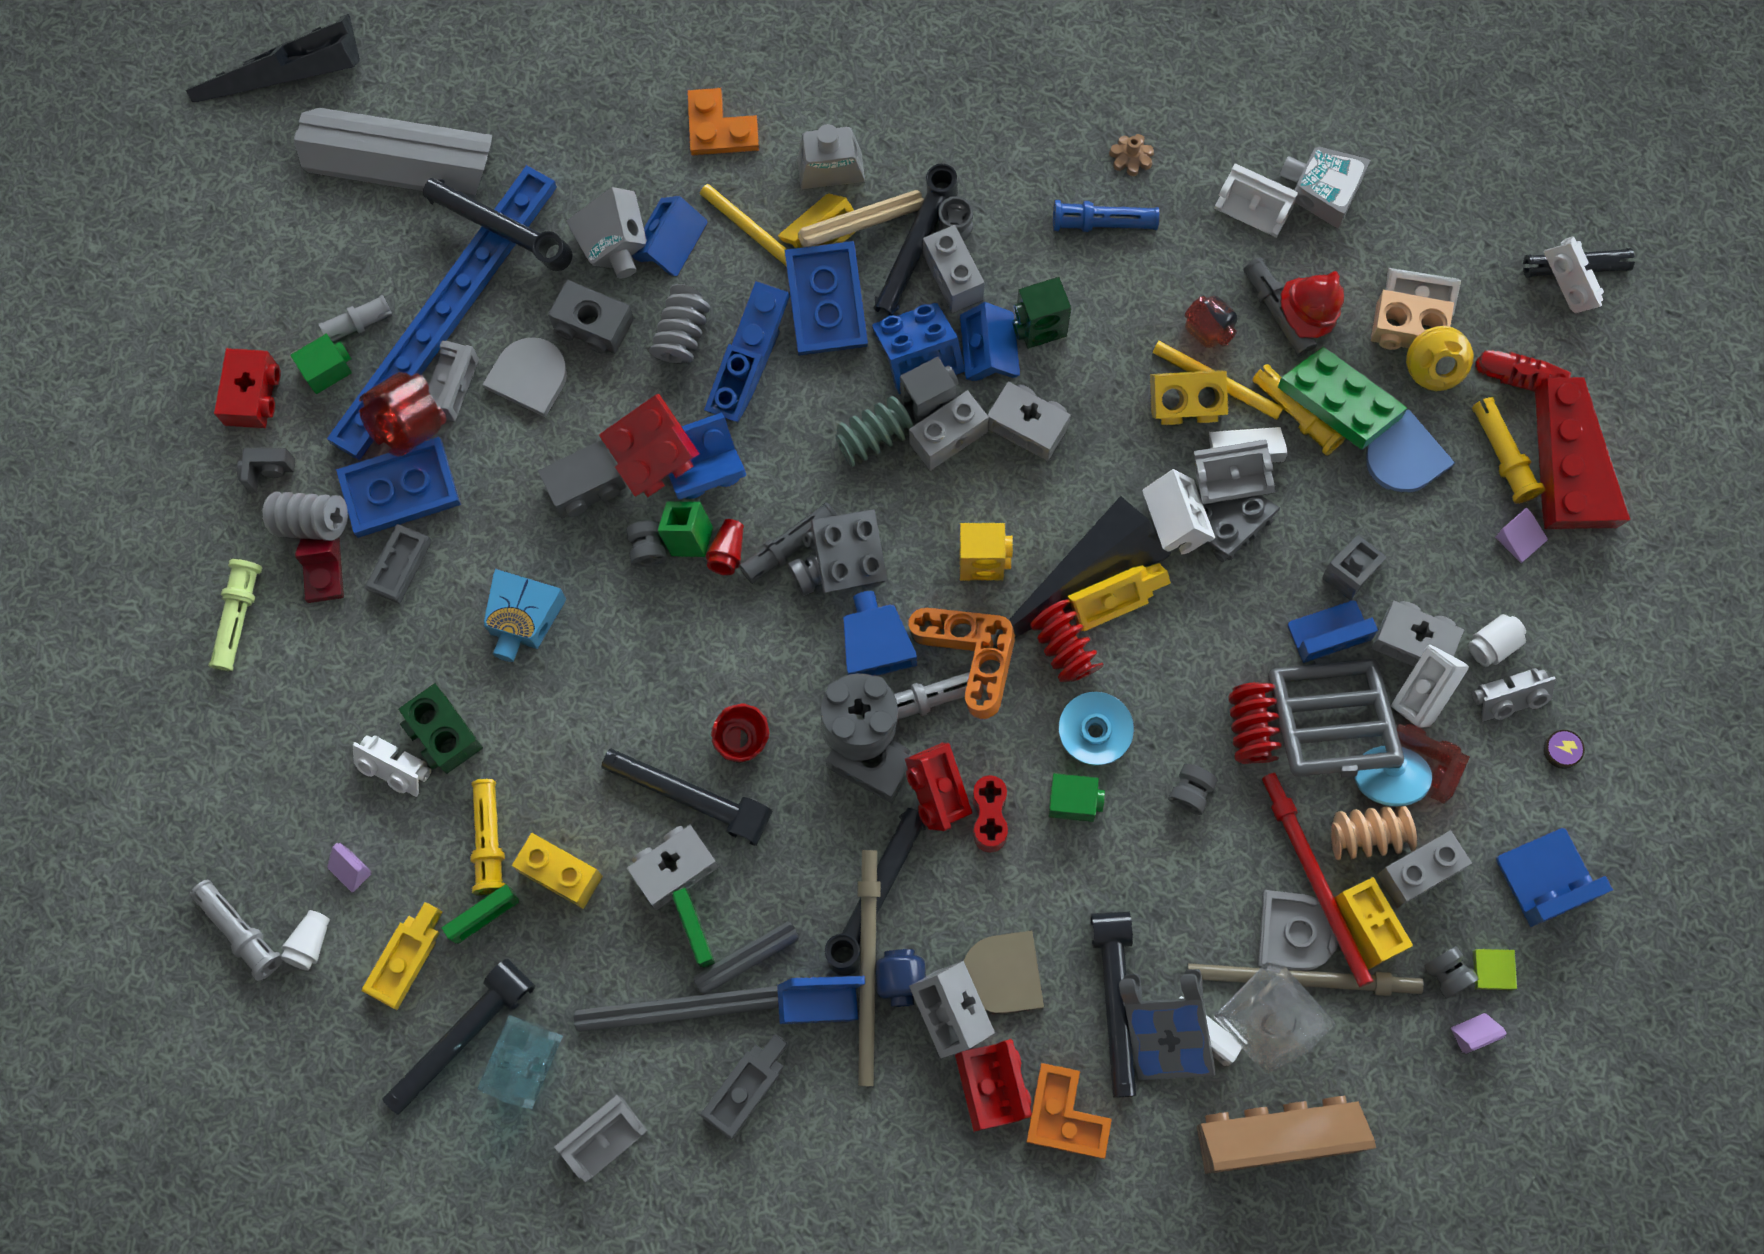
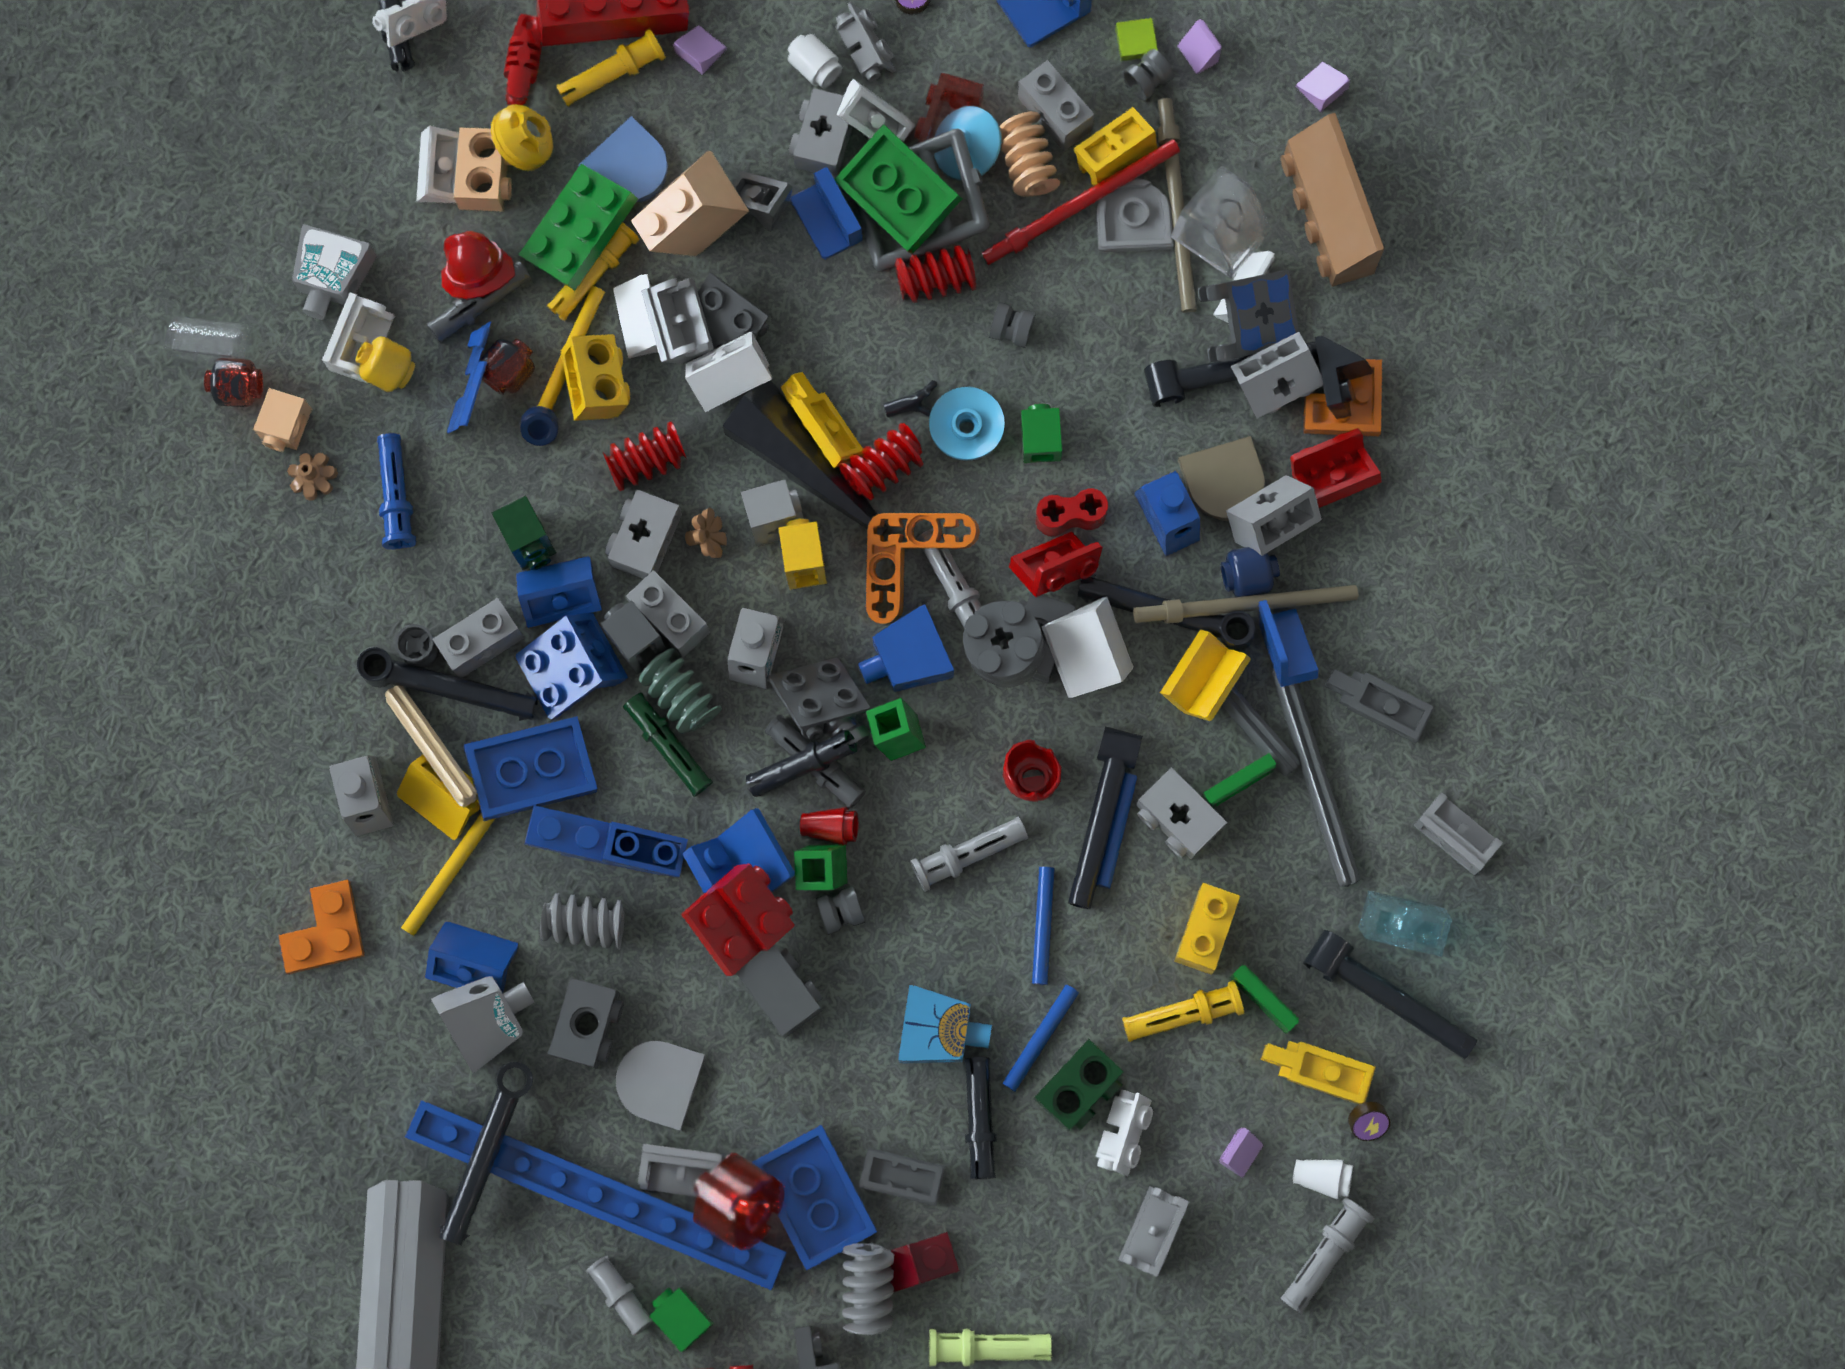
camera: 100 degrees left, 5 degrees up
none -> clear brick [163,316,253,367]
none -> clear red head [204,358,263,407]
none -> light nougat brick [253,388,312,452]
none -> yellow head [355,336,415,392]
none -> blue piece [447,321,492,434]
none -> dark blue tile [520,406,558,446]
none -> red piece [603,421,687,491]
none -> dark green pin [623,692,713,797]
none -> light nougat slope [631,151,749,256]
none -> medium nougat plant [685,508,727,558]
none -> light grey torso [728,608,785,689]
none -> light grey brick [741,480,804,547]
none -> black pin [746,730,858,797]
none -> green plate [834,124,963,255]
none -> green brick [866,698,926,761]
none -> black bar [883,380,937,418]
none -> light grey pin [910,817,1028,892]
none -> black pin [964,1057,997,1180]
none -> blue bar [1002,984,1079,1092]
none -> blue bar [1032,867,1055,985]
none -> white slope [1041,597,1134,698]
none -> blue bar [1097,773,1137,889]
none -> light grey hinge [1118,1186,1189,1277]
none -> blue torso [1134,471,1200,556]
none -> yellow panel [1160,629,1250,721]
none -> light grey brick [1231,332,1323,419]
none -> lavender slope [1296,62,1350,112]
none -> black slope [1315,336,1374,419]
none -> tile [1348,1102,1391,1141]

